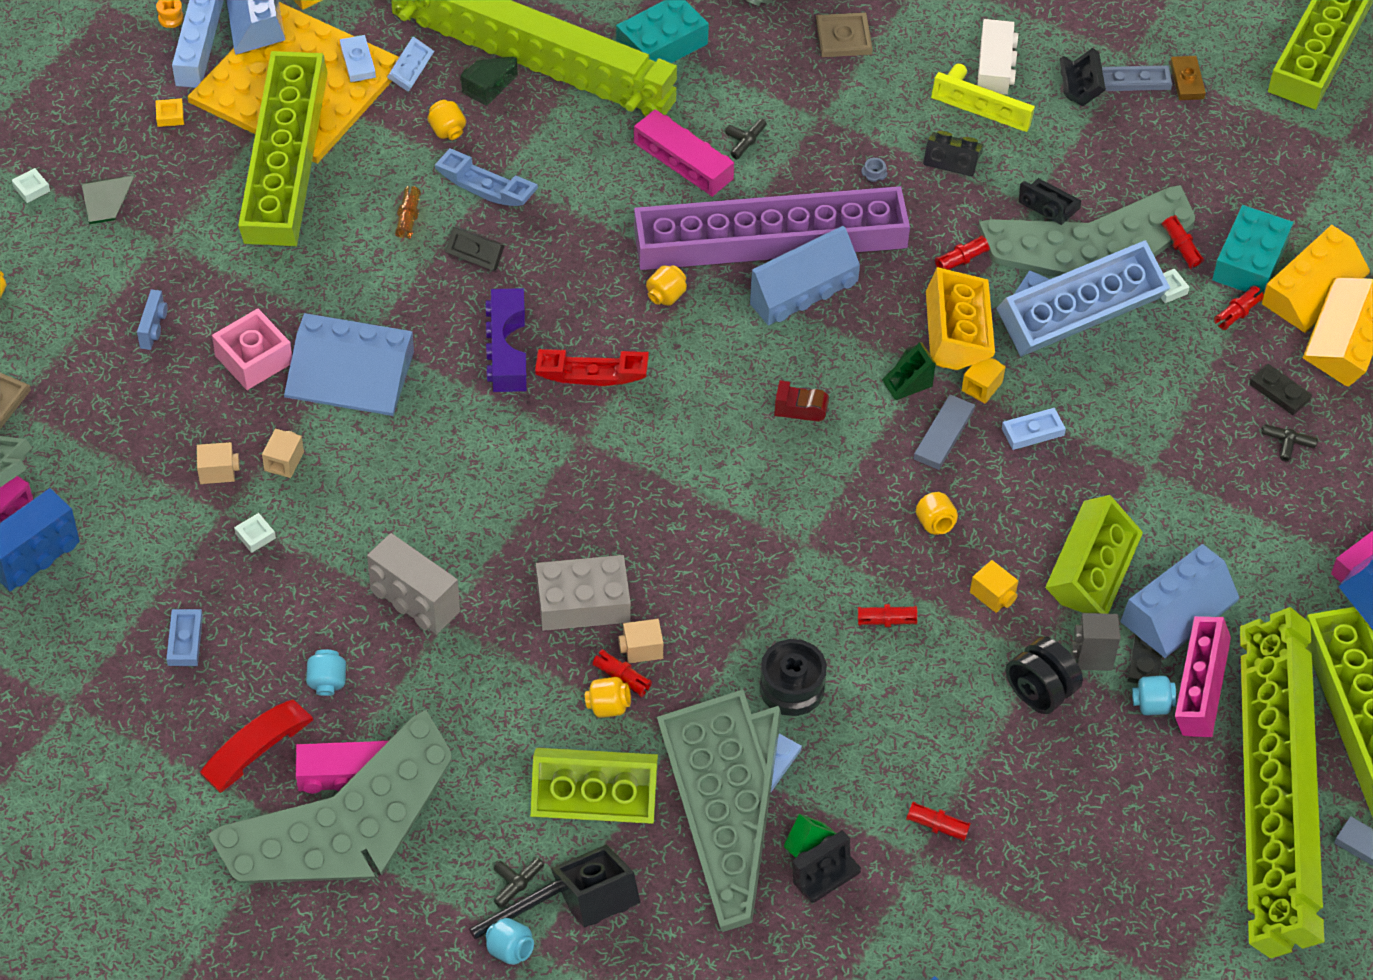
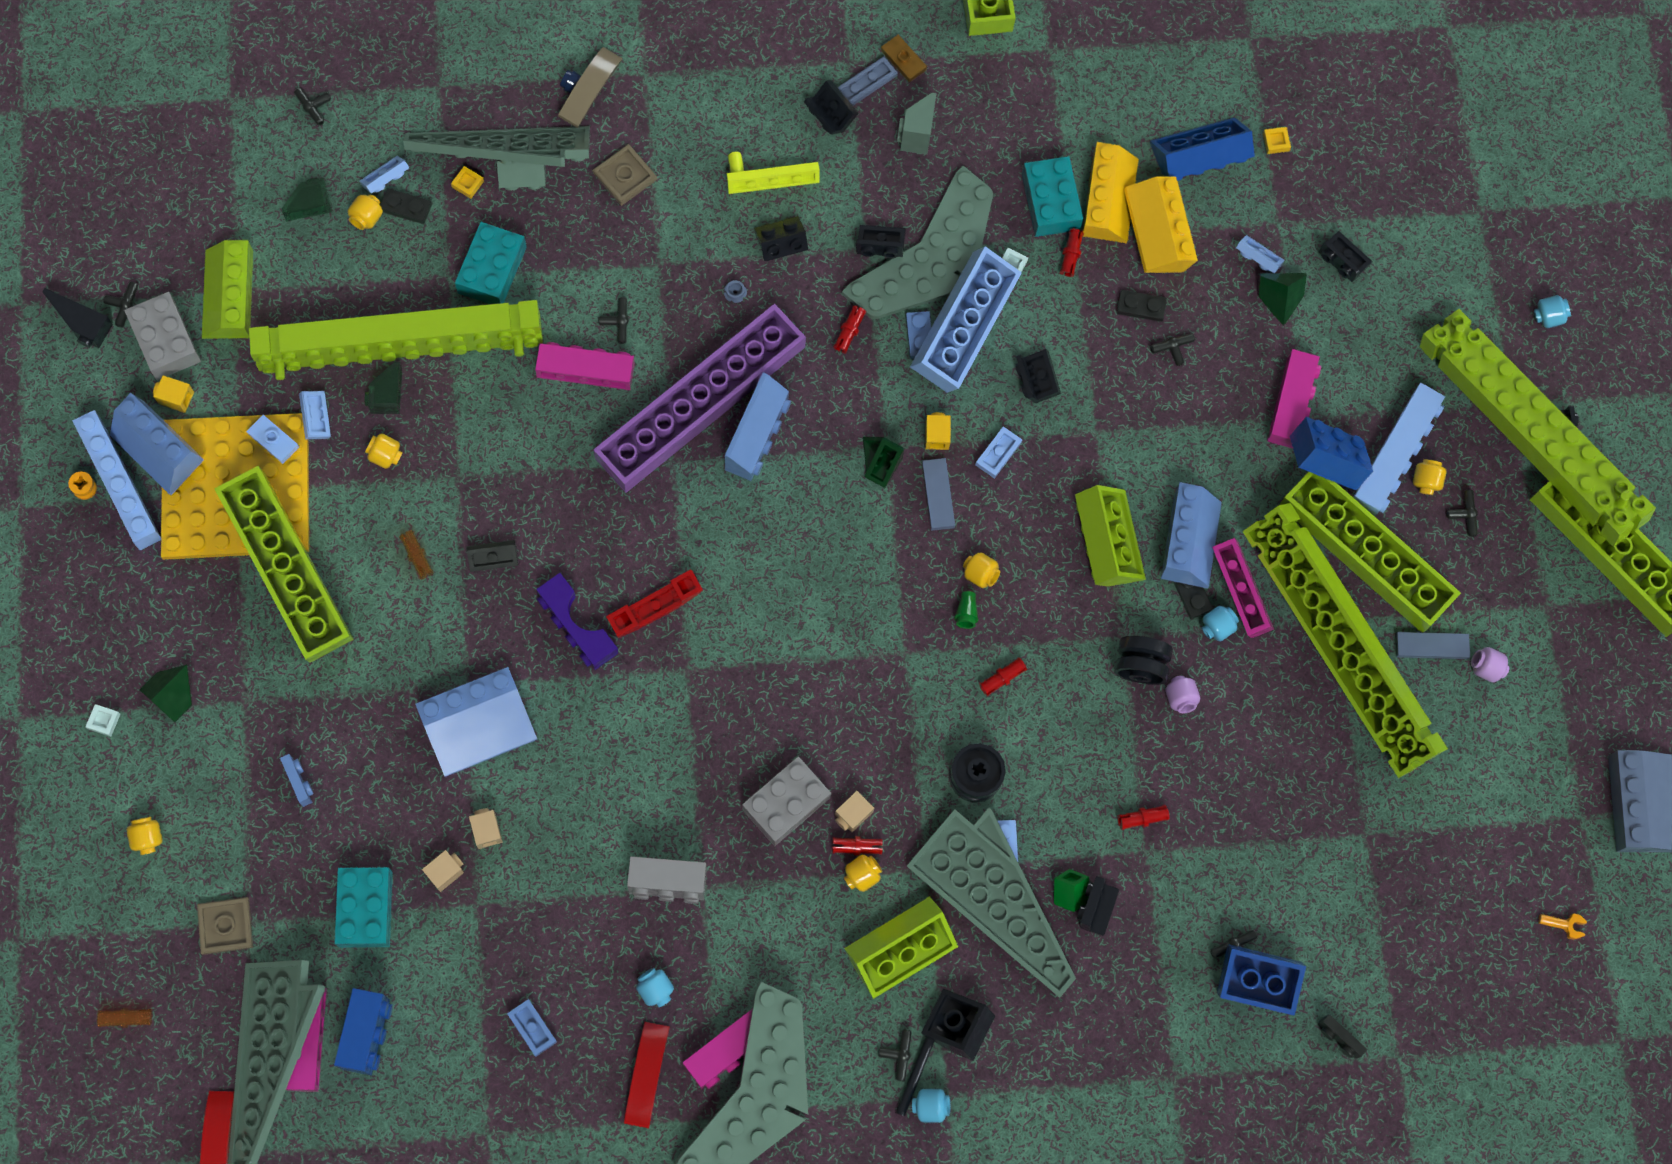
camera: 40 degrees left, 20 degrees up
yellow plate [156,98,184,127] -> none
bright pink brick [212,309,292,390] -> none
light aqua plate [234,513,276,553] -> none
medium blue slope [435,148,538,206] -> none
yellow head [646,265,687,306] -> none
dark red leg [774,380,829,422] -> none
yellow slope [926,267,995,370] -> none
yellow brick [970,560,1018,613] -> none
white brick [977,19,1018,94] -> none
dark grey brick [1070,613,1120,671] -> none
red pin [1161,215,1205,269] -> none
none -> teal brick [335,867,393,948]
none -> sand green slope [897,93,936,155]
none -> green cone [954,591,978,629]
none -> black bracket [1015,349,1061,403]
none -> lavender head [1165,676,1200,714]

